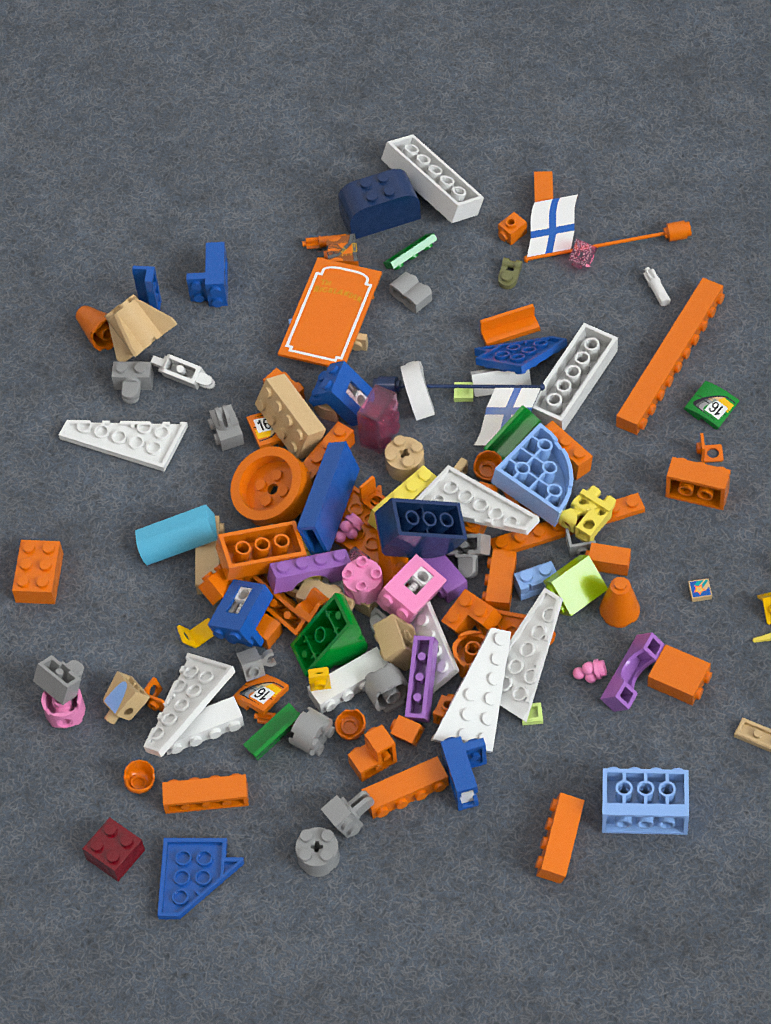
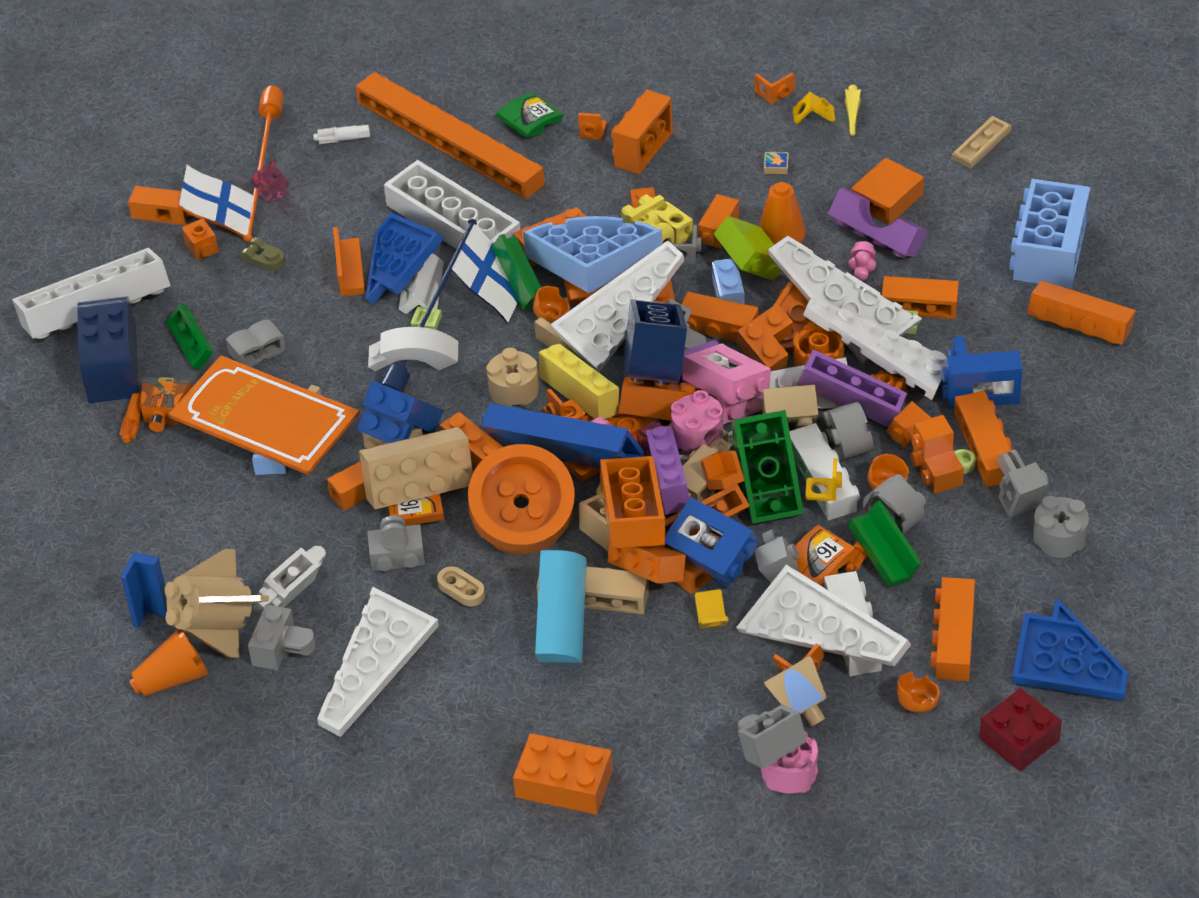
camera: 80 degrees left, 10 degrees down
blue brick [186,242,228,307] -> none
clear pink brick [357,384,400,454] -> none
none -> tan plate [437,566,485,607]
none -> orange brick [882,276,959,319]
none -> yellowish green tile [954,449,976,474]

